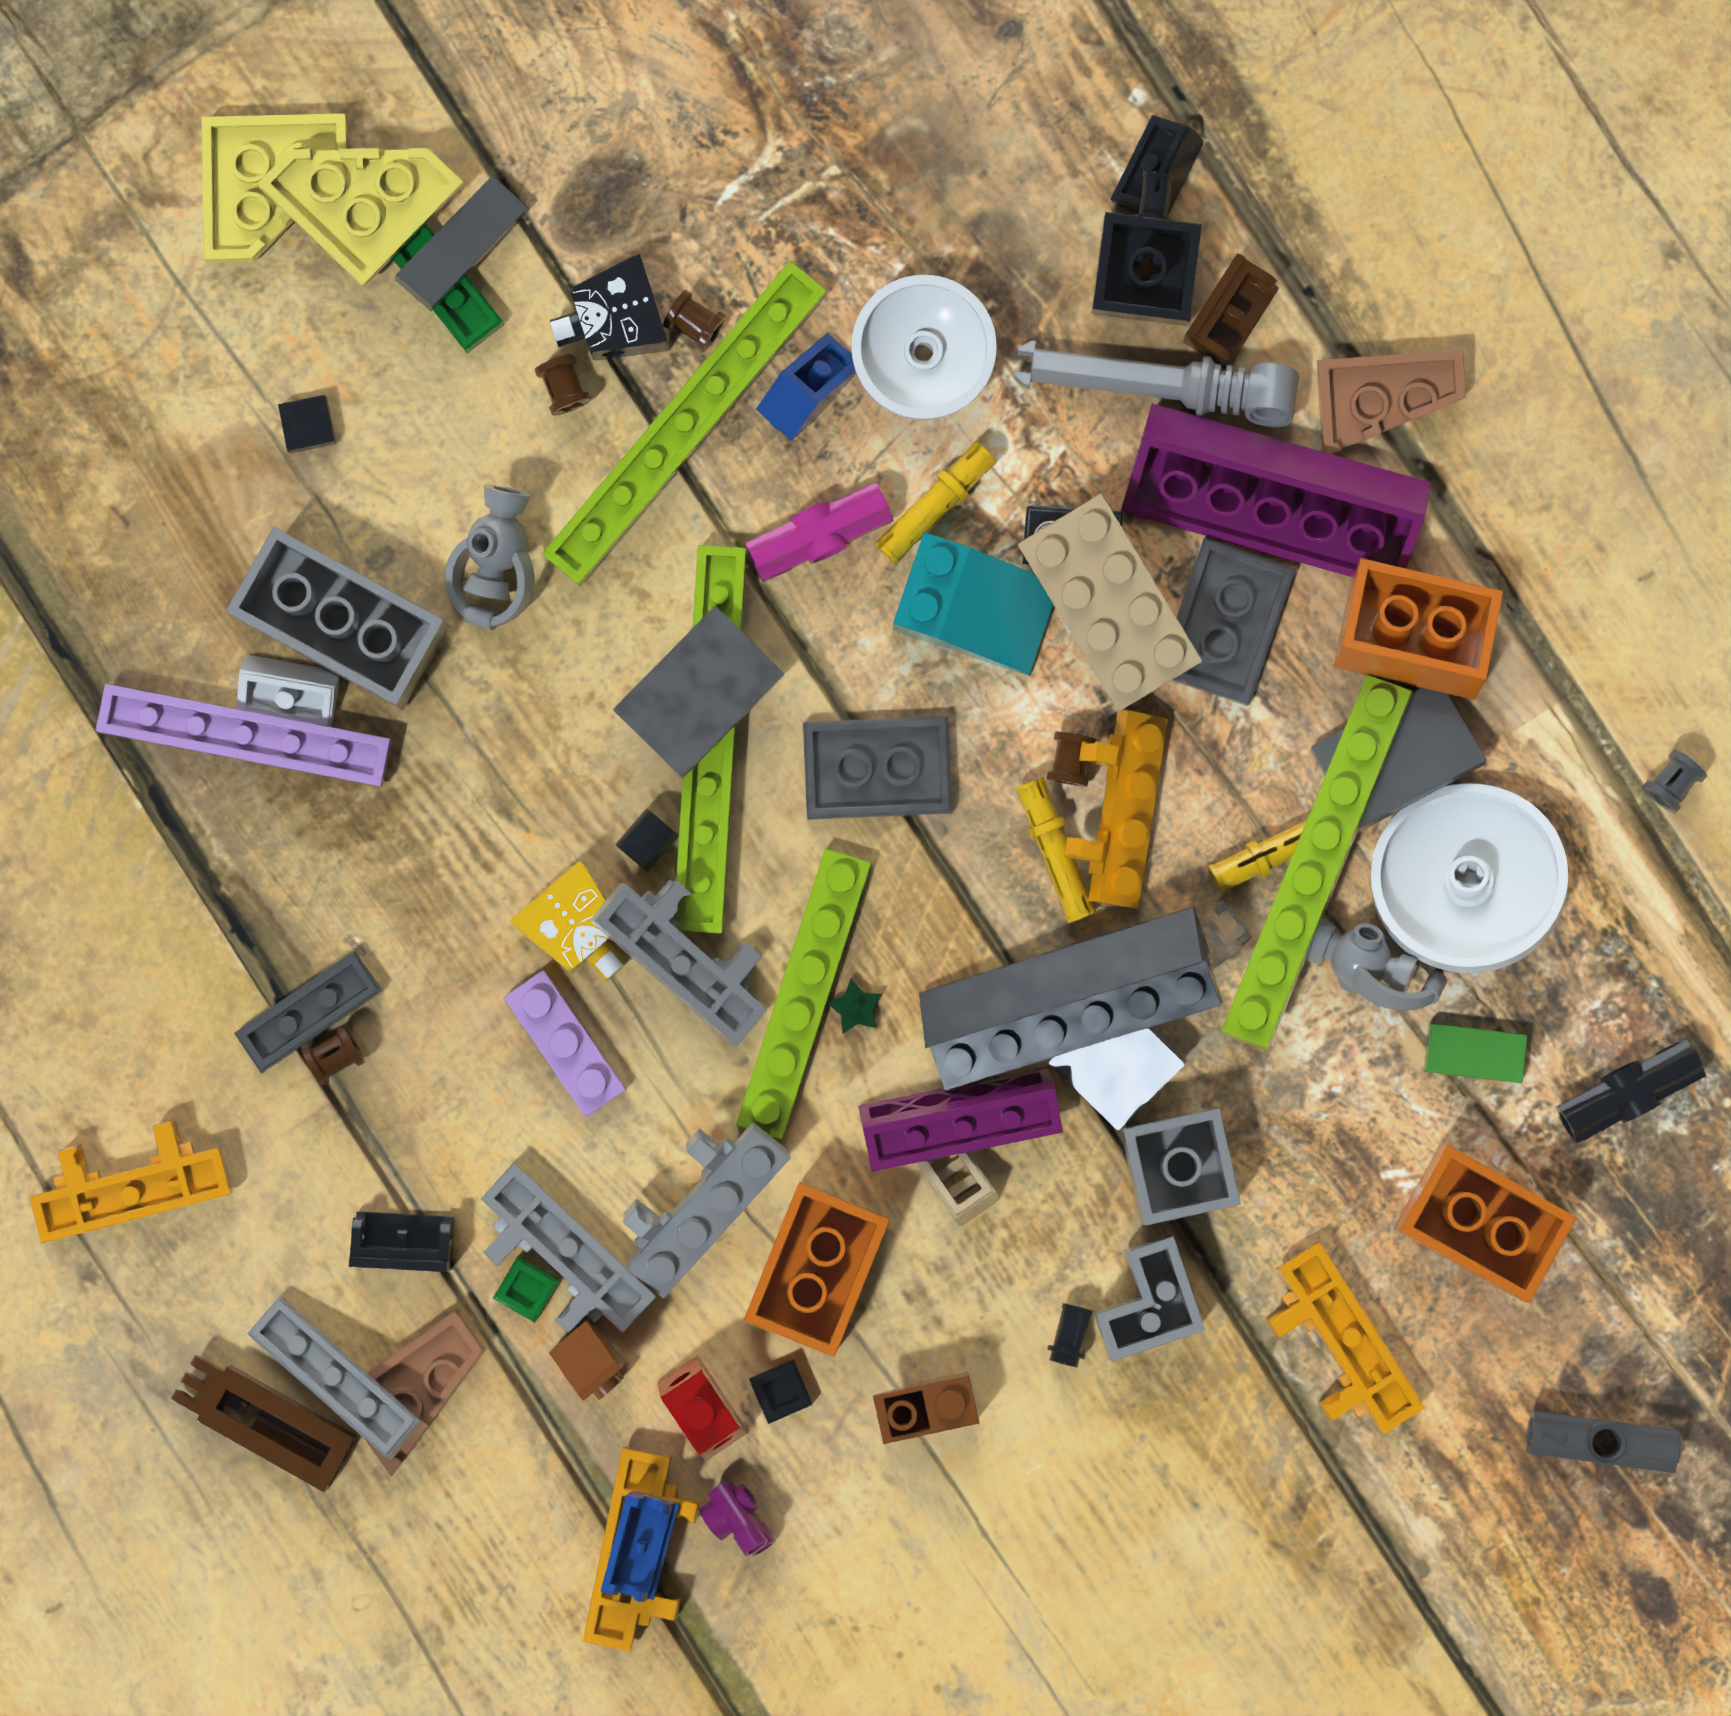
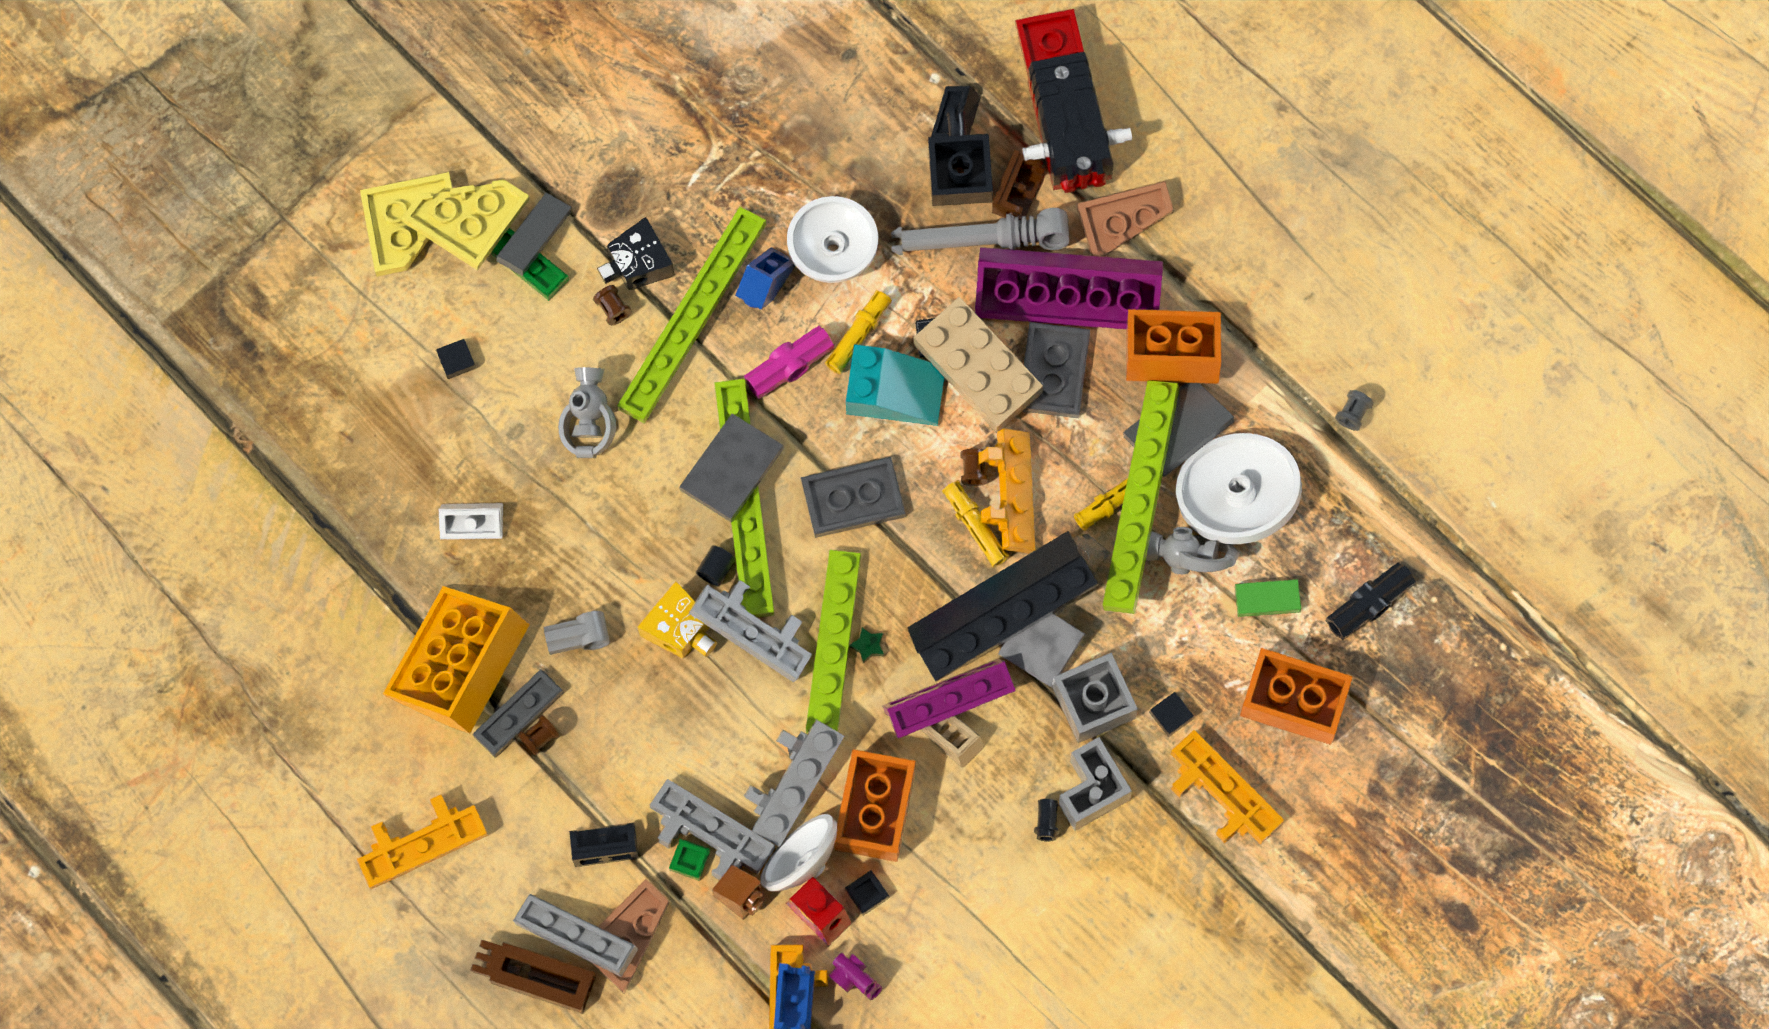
camera: 10 degrees left, 15 degrees down
lavender plate [96,684,392,787] -> none
light grey brick [226,527,450,711] -> none
lavender plate [503,970,627,1117] -> none
reddish brown bush [663,290,726,352] -> none
dark orange slope [873,1371,980,1444] -> none
dark grey piece [1526,1410,1681,1473] -> none
none -> light orange slope [383,586,530,734]
none -> light grey piece [544,611,610,655]
none -> white dish [761,814,837,891]
none -> black piece [1015,9,1132,193]
none -> black tile [1149,692,1194,737]

